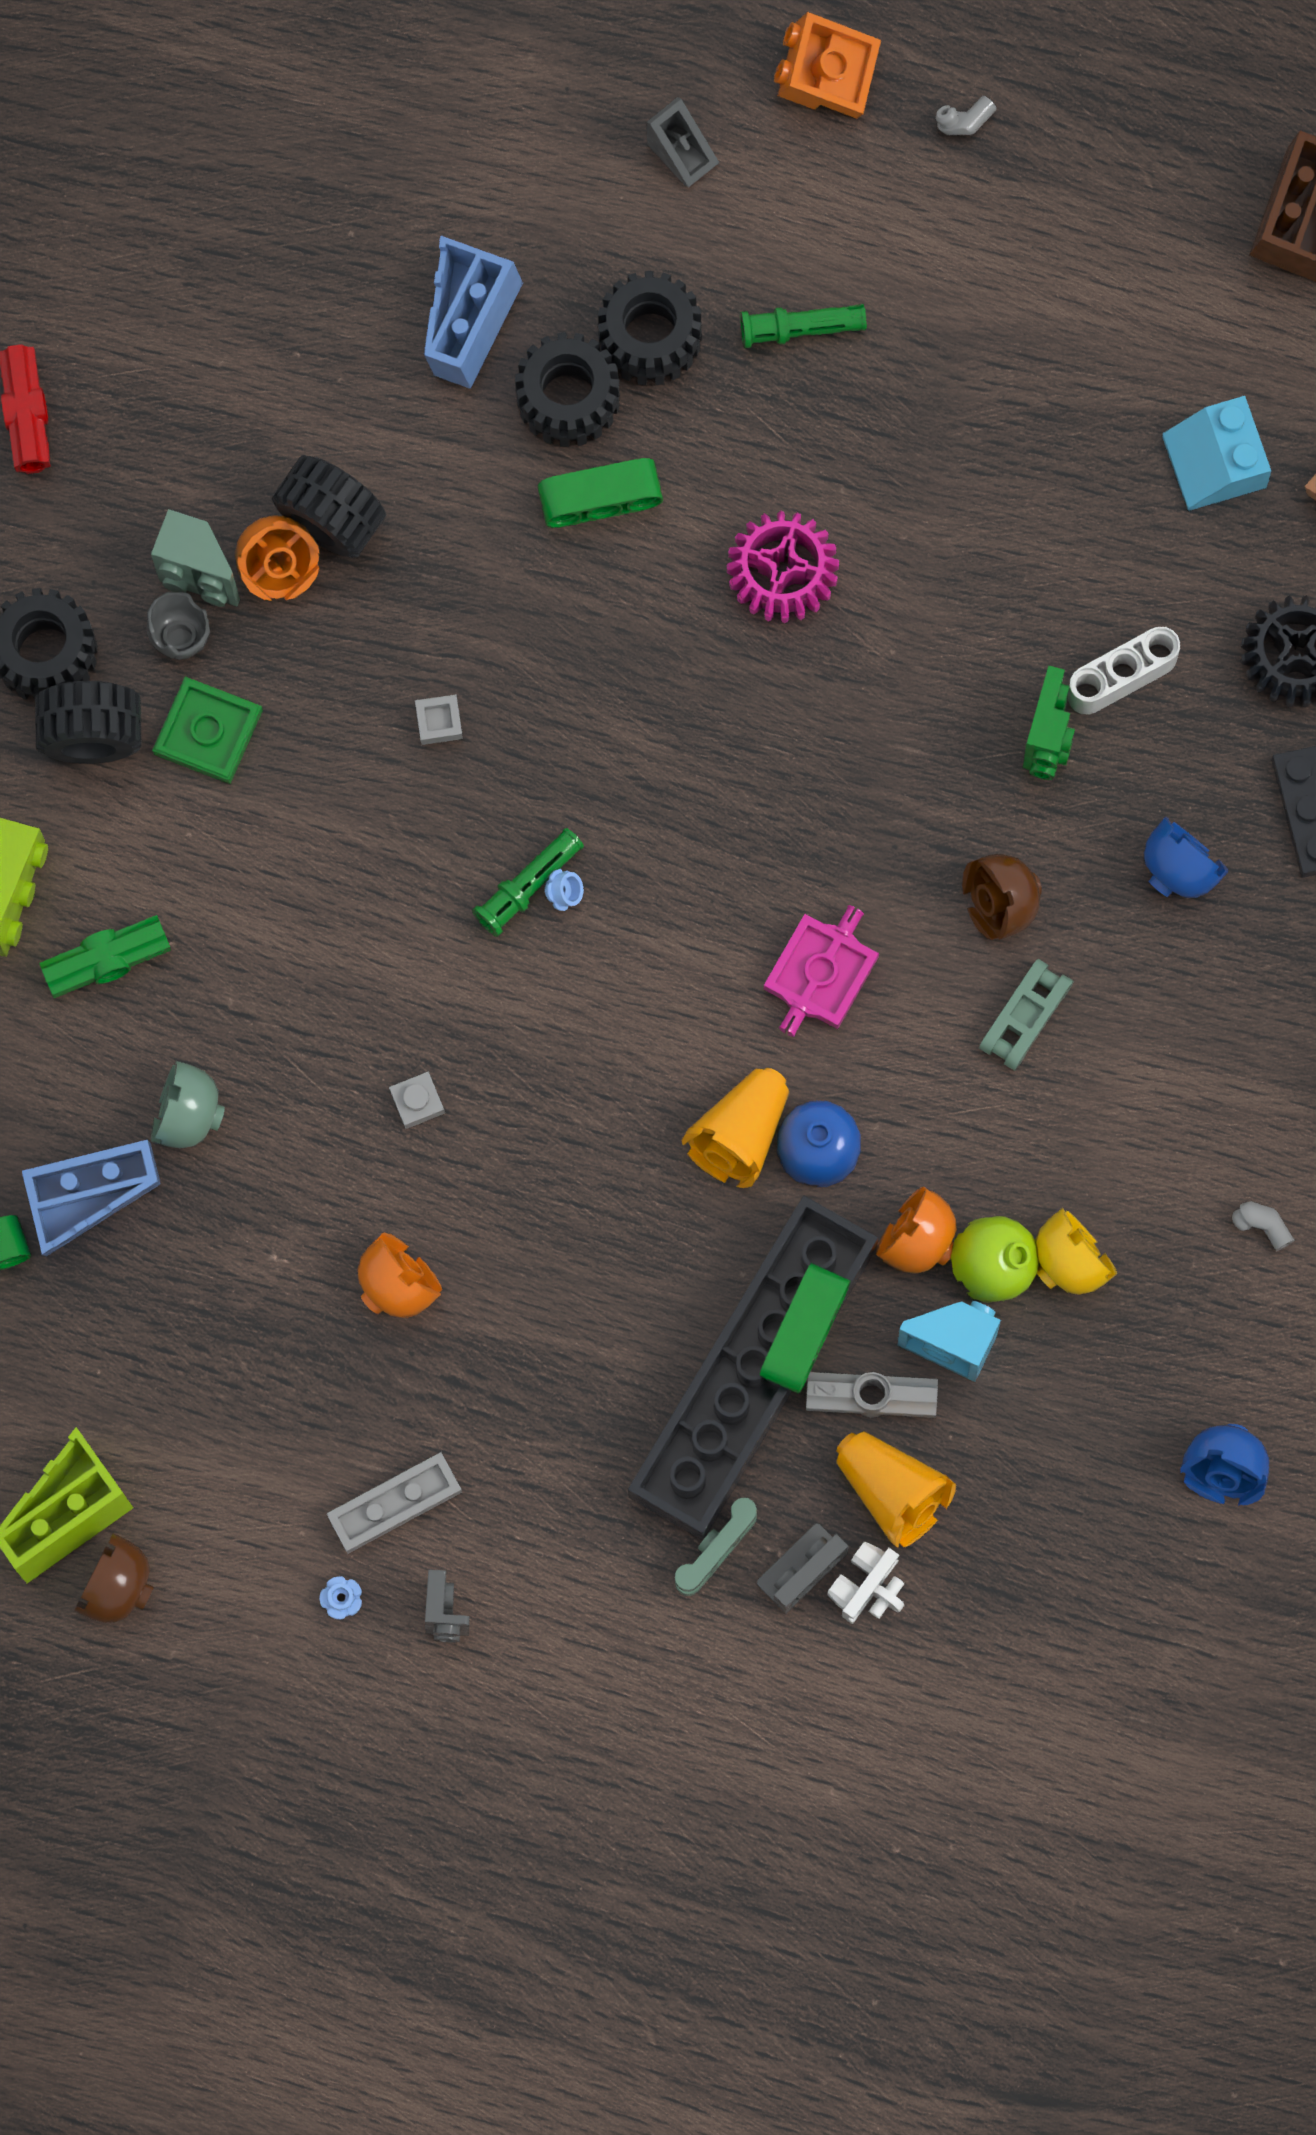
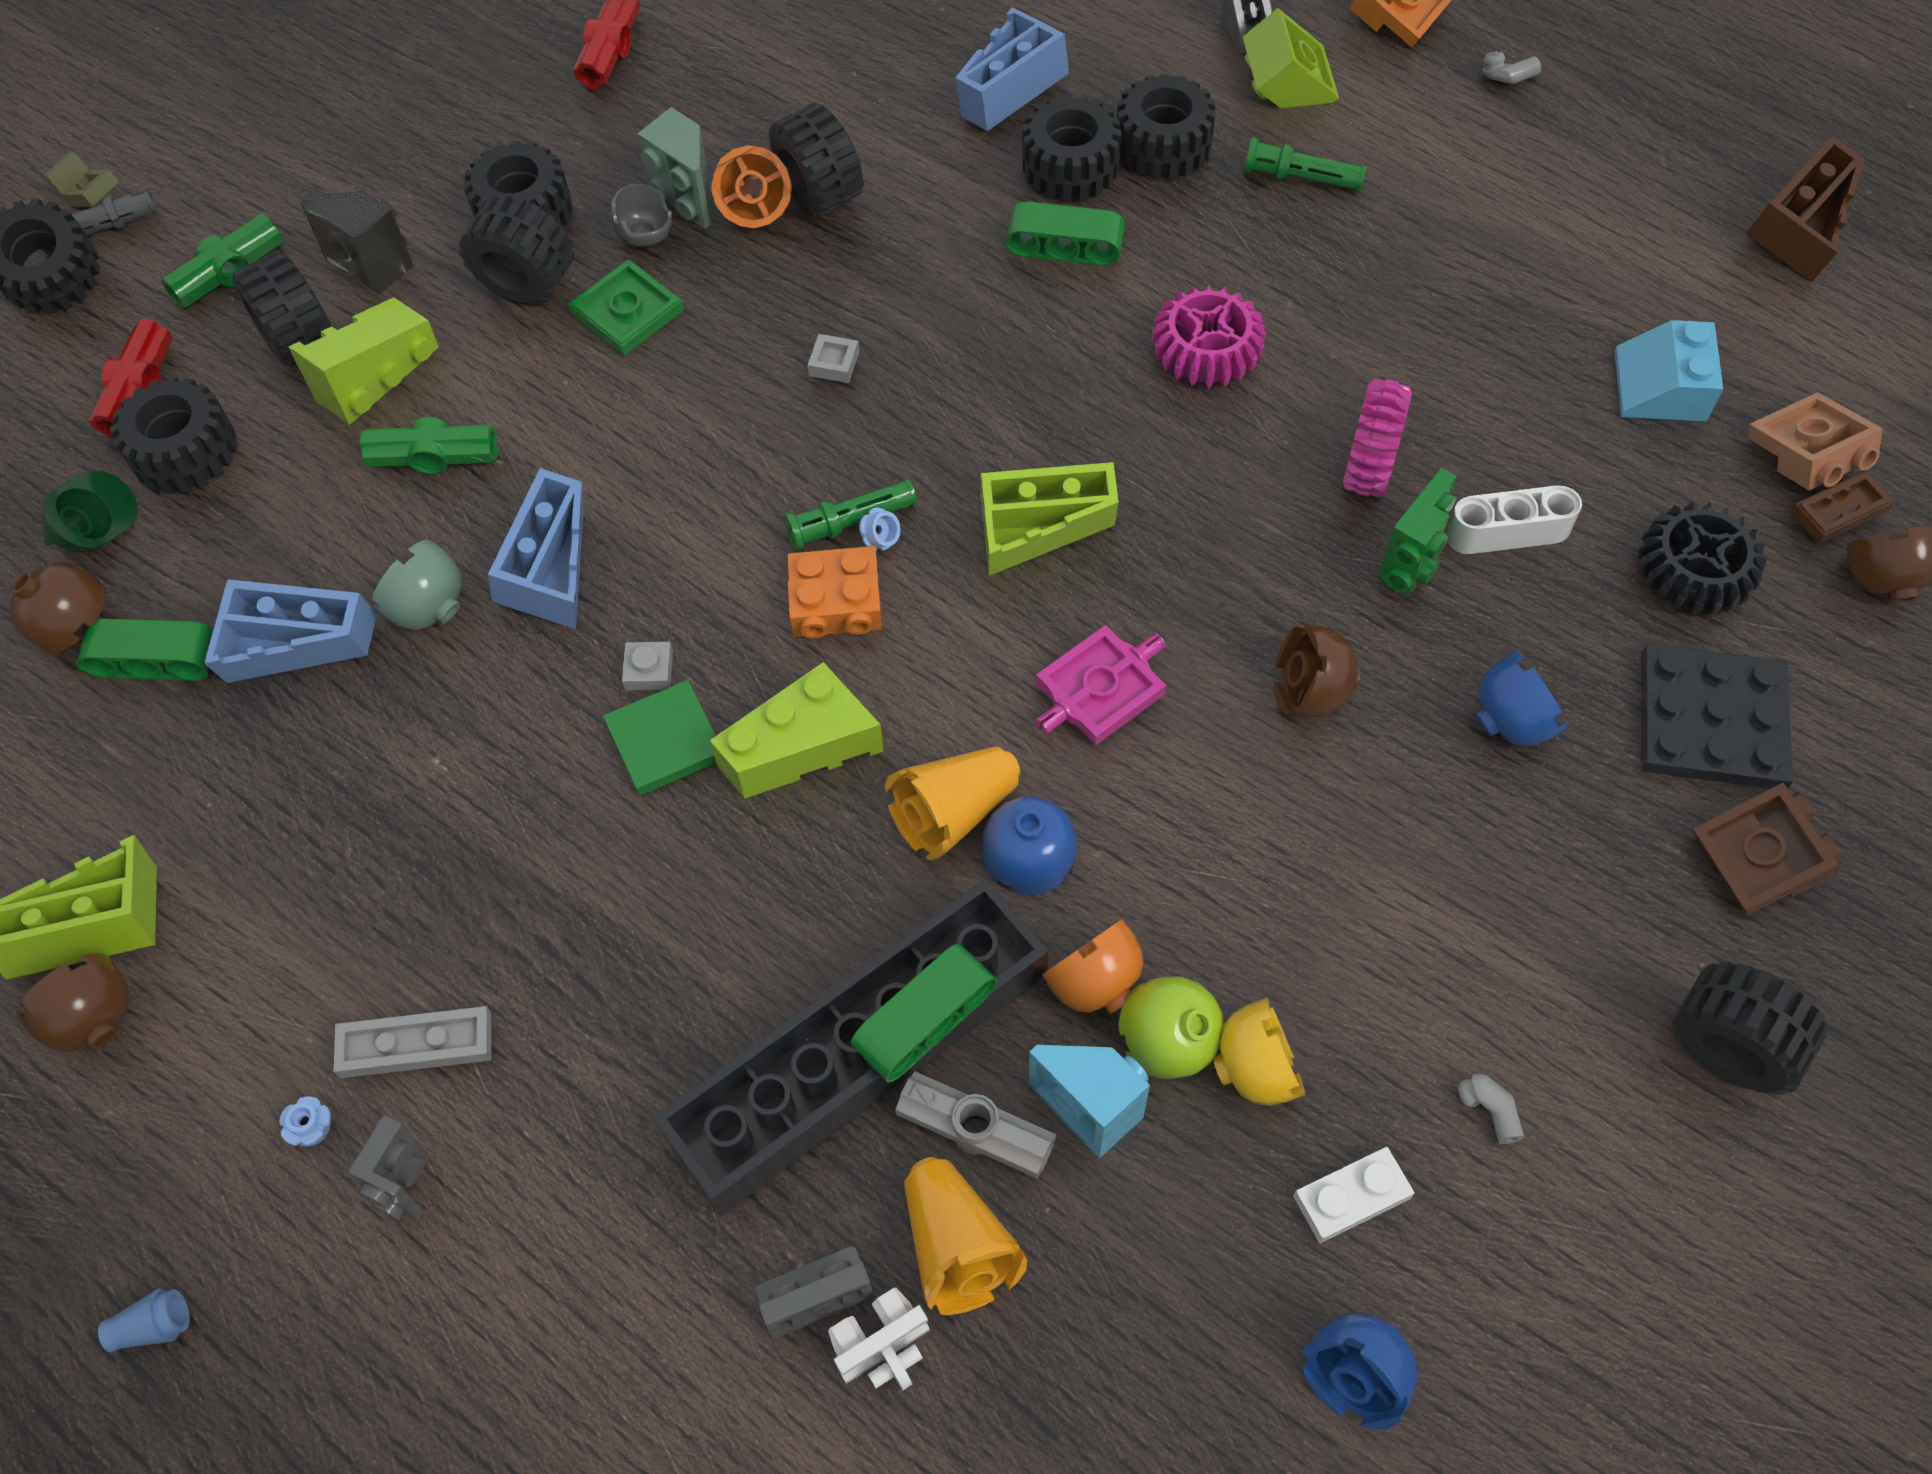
camera: 20 degrees right, 15 degrees down
orange cylinder [357,1232,442,1318] -> none
sand green plate [675,1498,757,1596] -> none
sand green plate [979,959,1074,1071] -> none
none -> medium blue cone [98,1289,189,1352]
none -> medium blue wedge [488,468,584,629]
none -> green tile [603,680,716,796]
none -> lime wedge [710,662,884,799]
none -> orange plate [788,546,882,638]
none -> lime wedge [981,462,1119,576]
none -> lime slope [1243,8,1339,108]
none -> white plate [1293,1147,1415,1244]
none -> dark pink gear [1343,379,1412,498]

